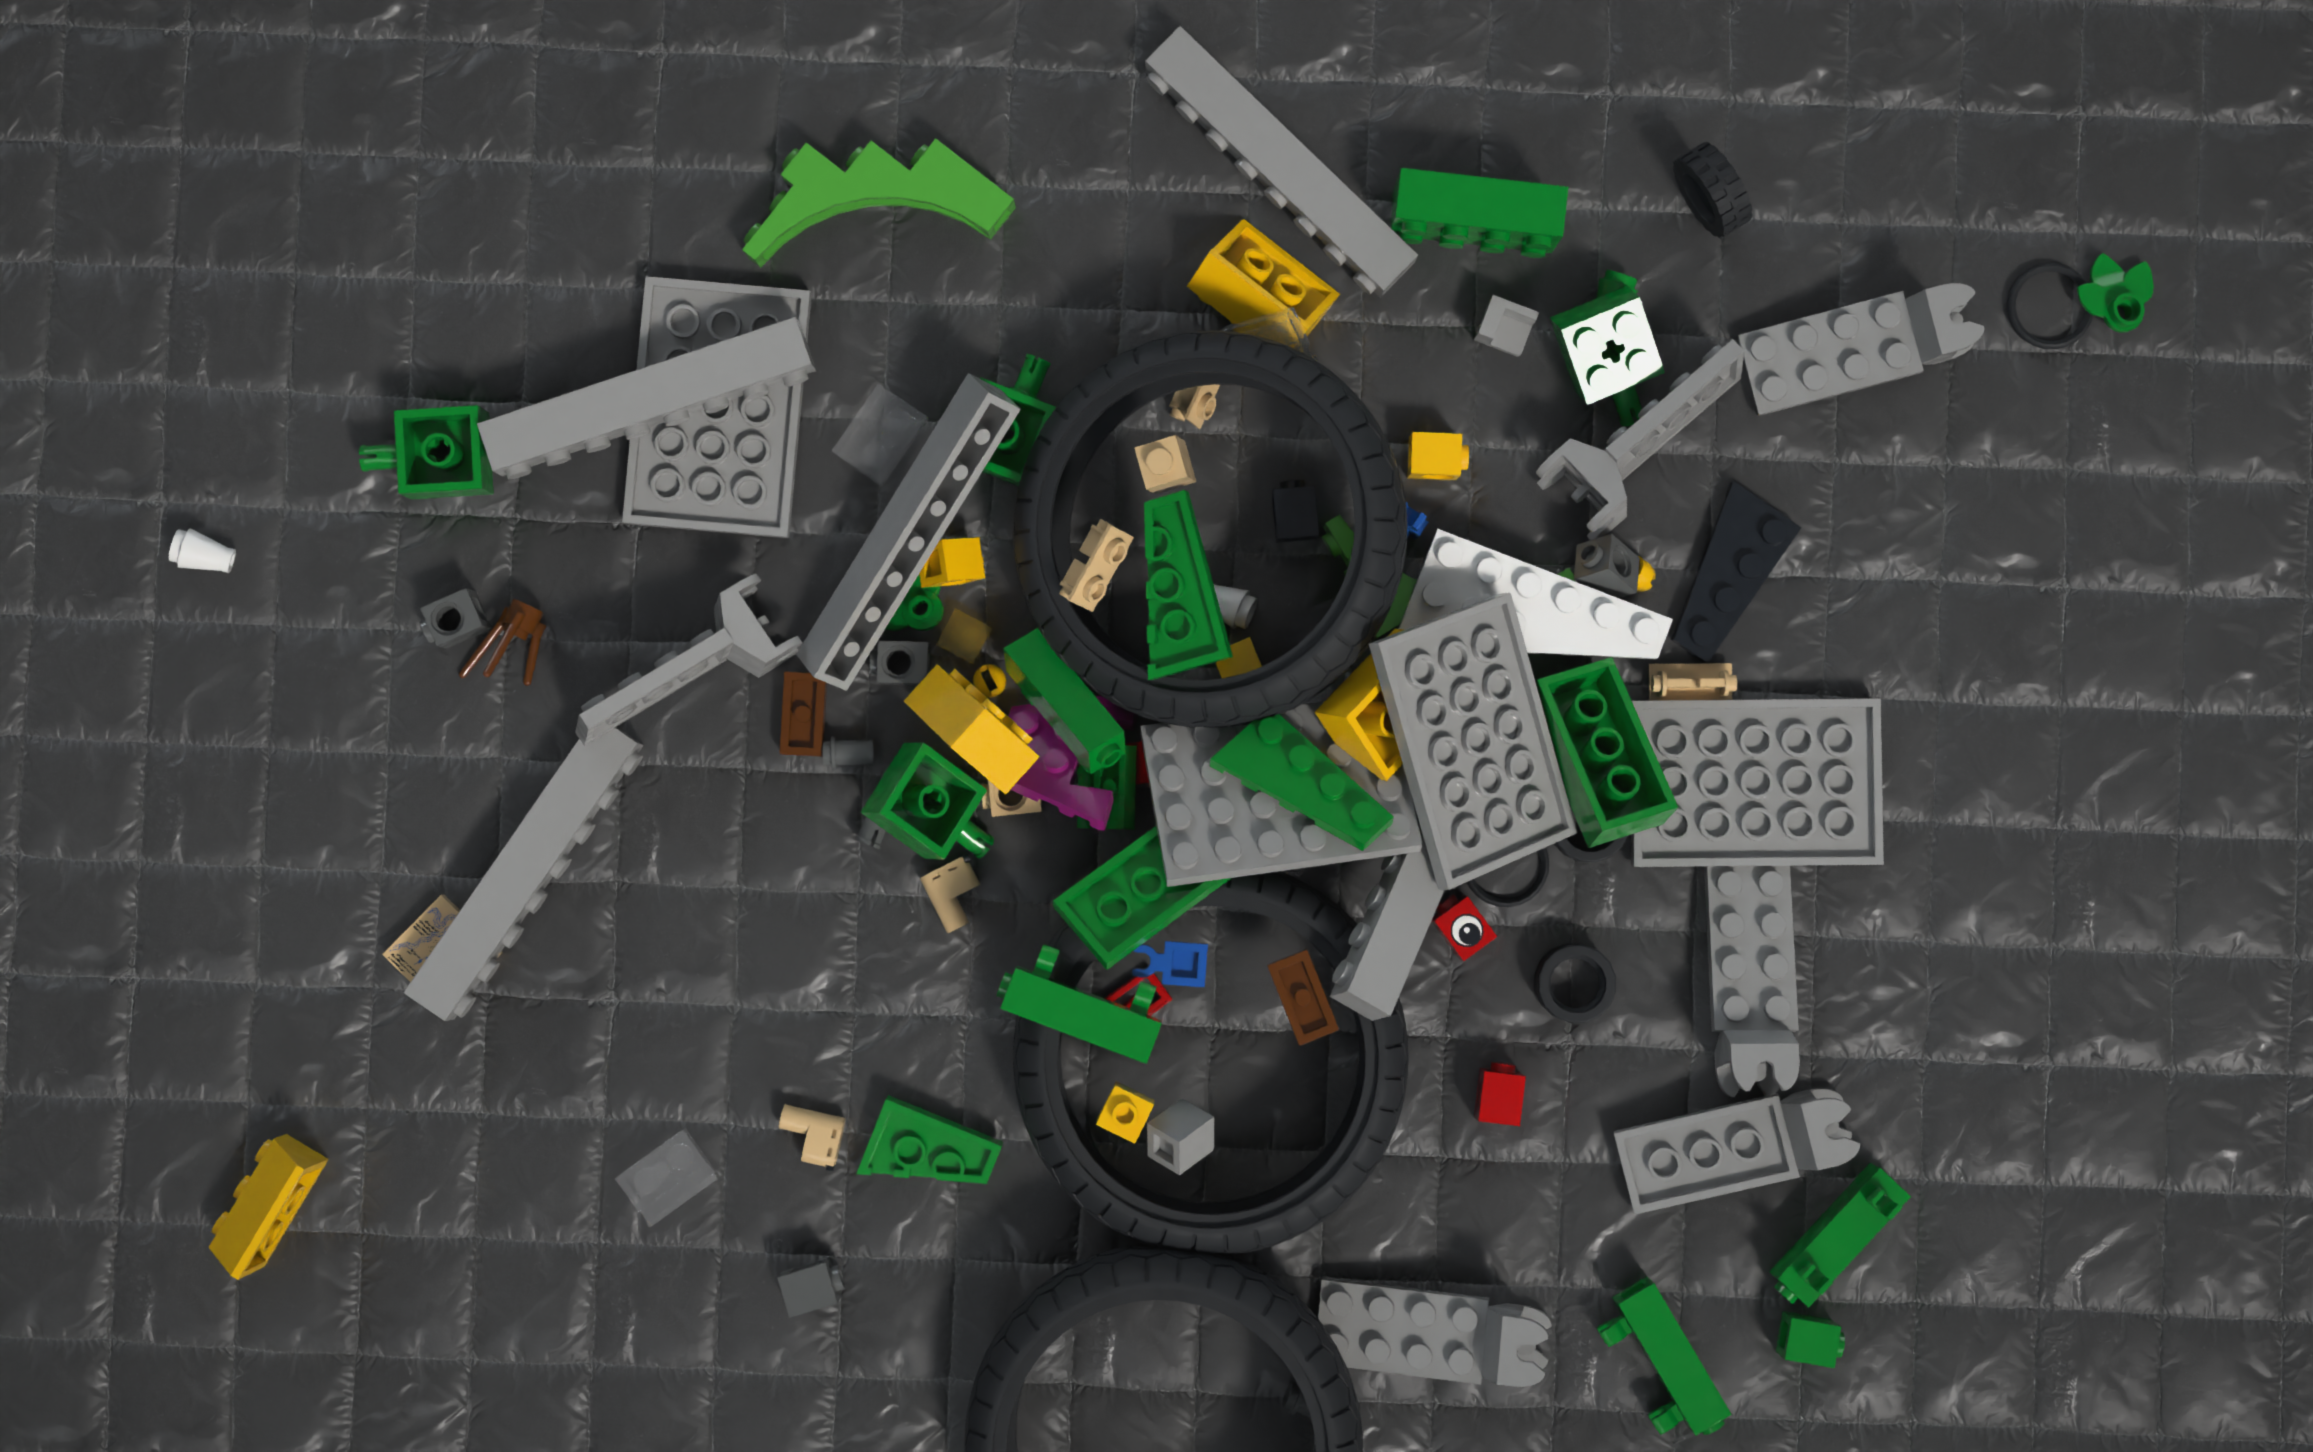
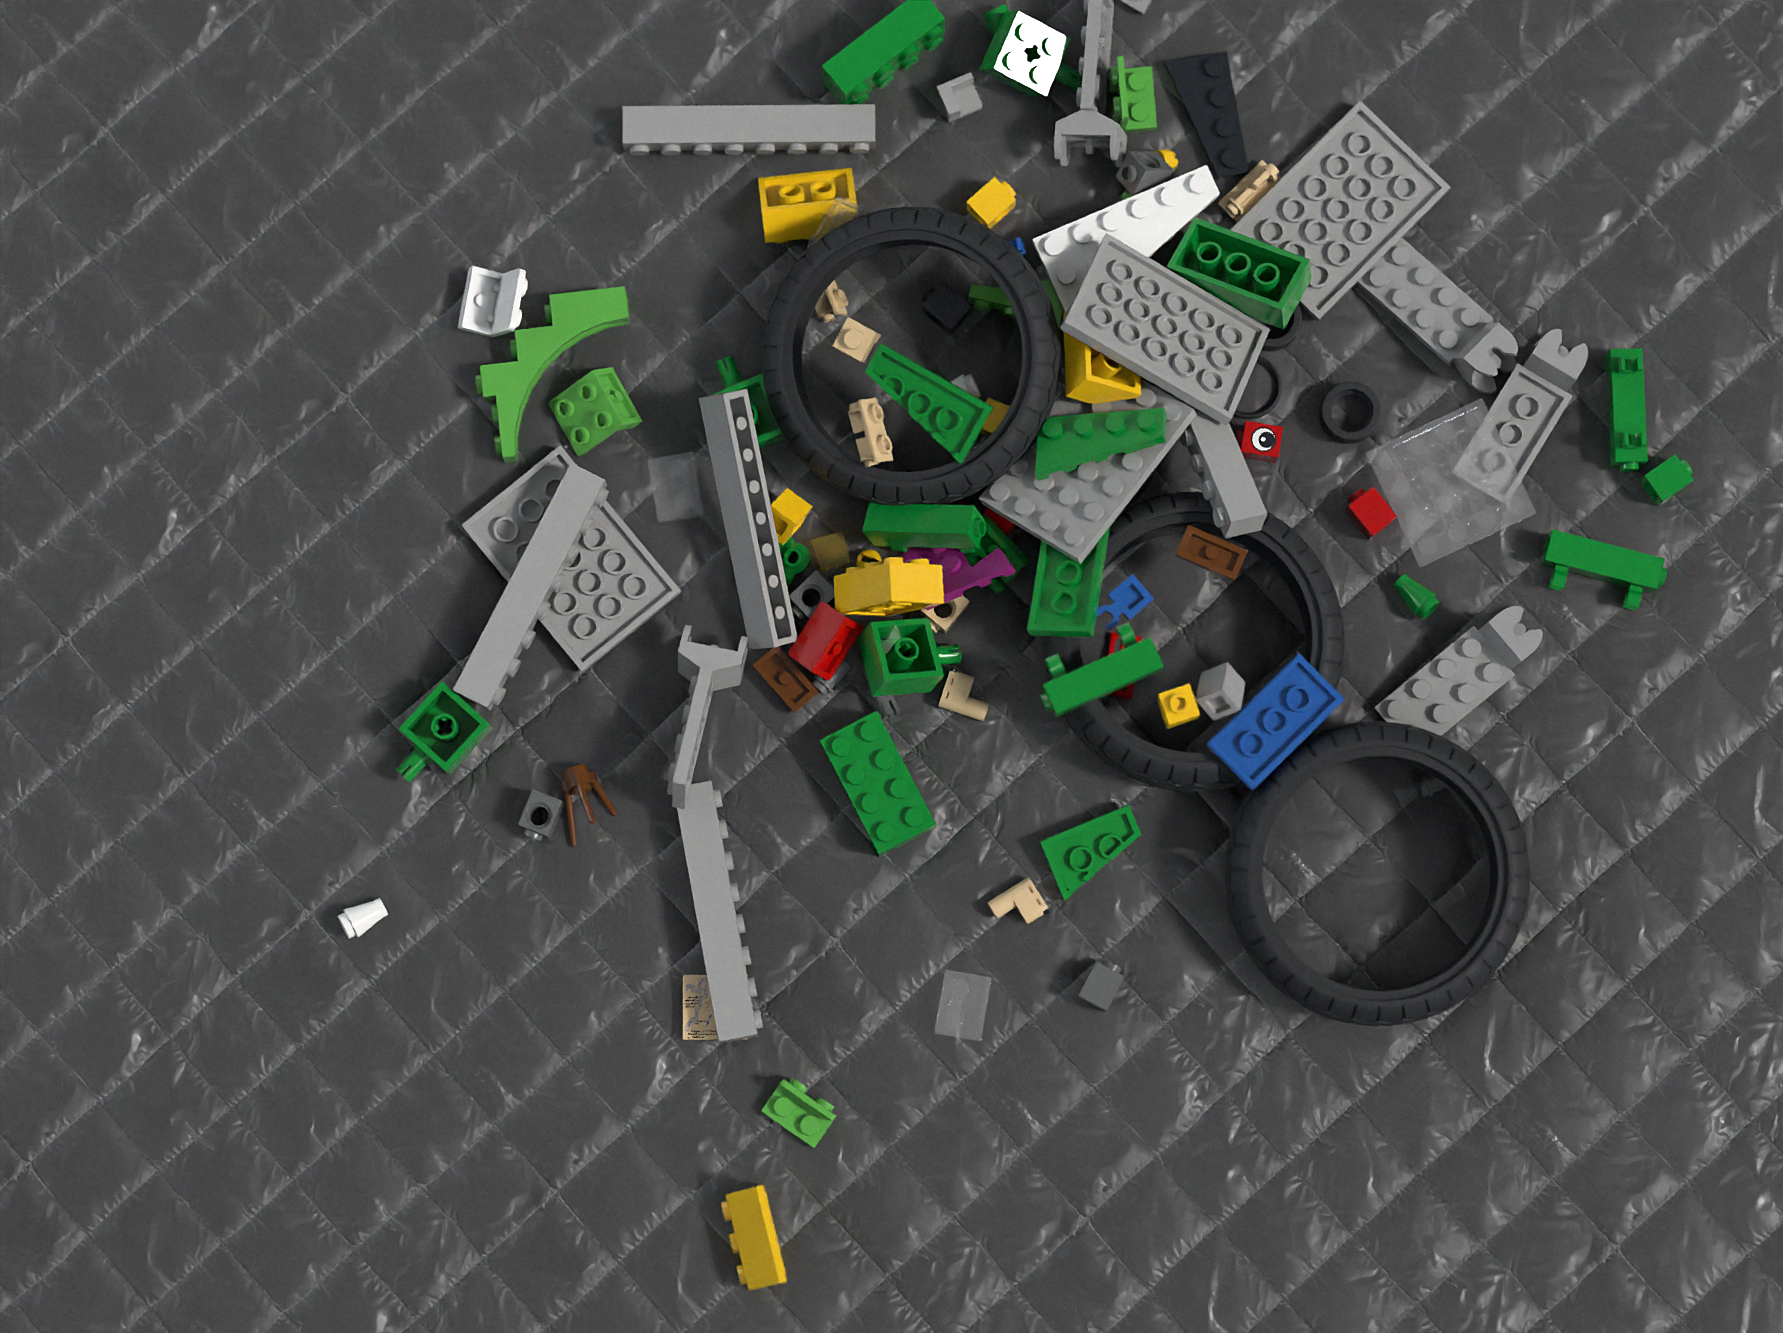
camera: 45 degrees left, 5 degrees down
none -> white bracket [457,266,528,338]
none -> bright green bracket [549,367,643,456]
none -> bright green bracket [761,1077,836,1148]
none -> red panel [788,601,864,681]
none -> green brick [820,711,936,857]
none -> bright green bracket [1109,56,1157,133]
none -> blue tile [1206,653,1345,791]
none -> clear plate [1366,398,1536,568]
none -> green cone [1392,573,1440,620]

